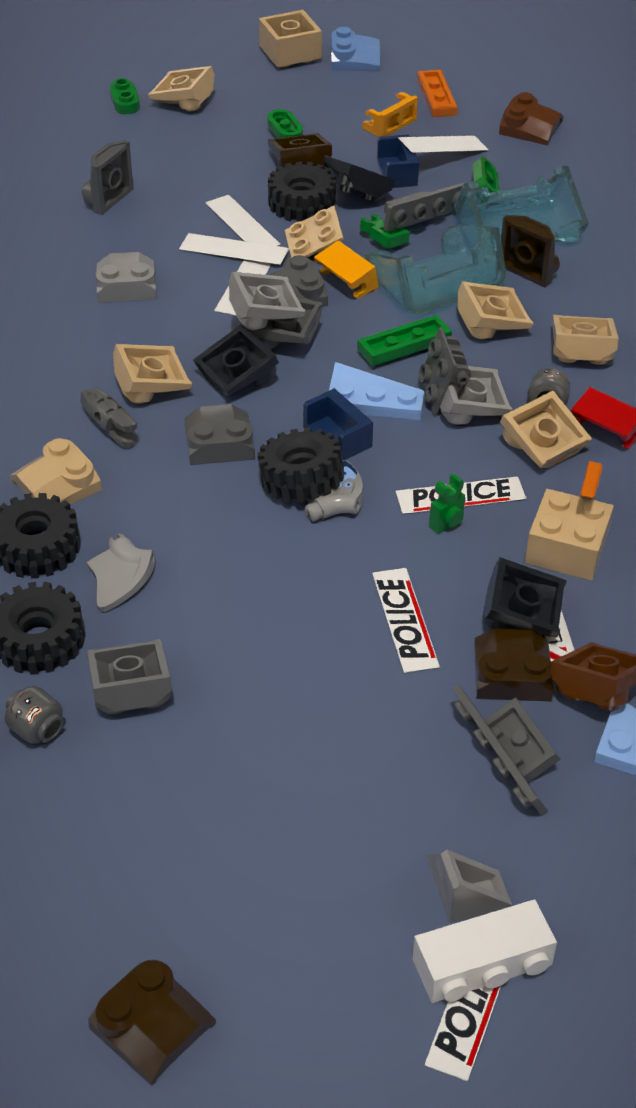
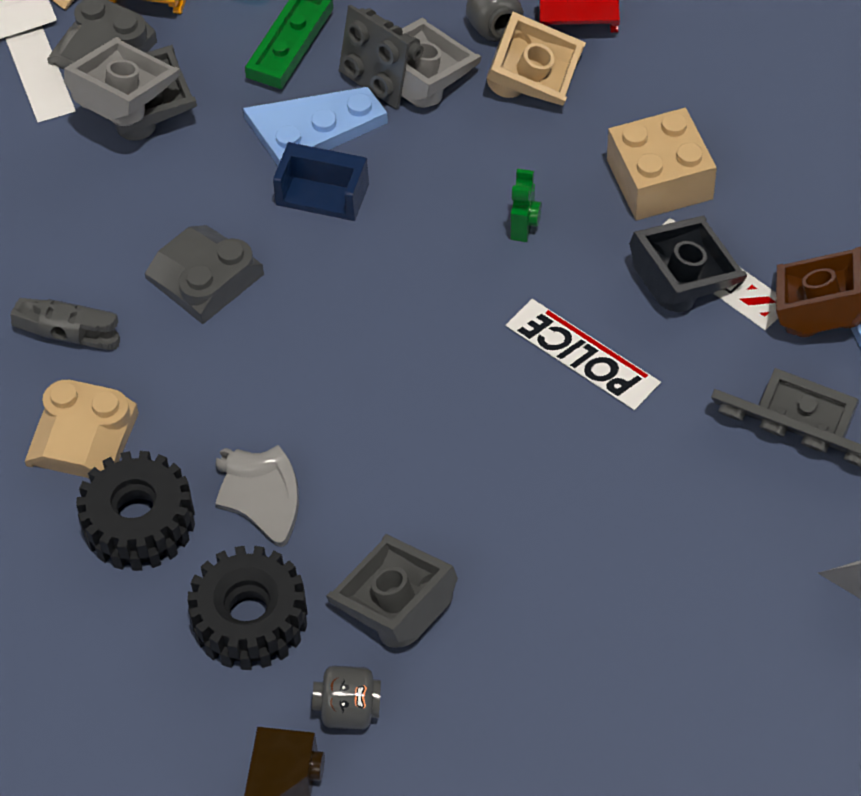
camera: 35 degrees left, 10 degrees up
tan slope [113,344,192,404] -> none
black slope [193,324,279,396] -> none
black tyre [257,428,344,503] -> none
light grey arm [305,460,364,521] -> none
white sticker [396,476,526,514] -> none
dark brown slope [474,629,553,702] -> none
orange tile [579,461,603,499] -> none

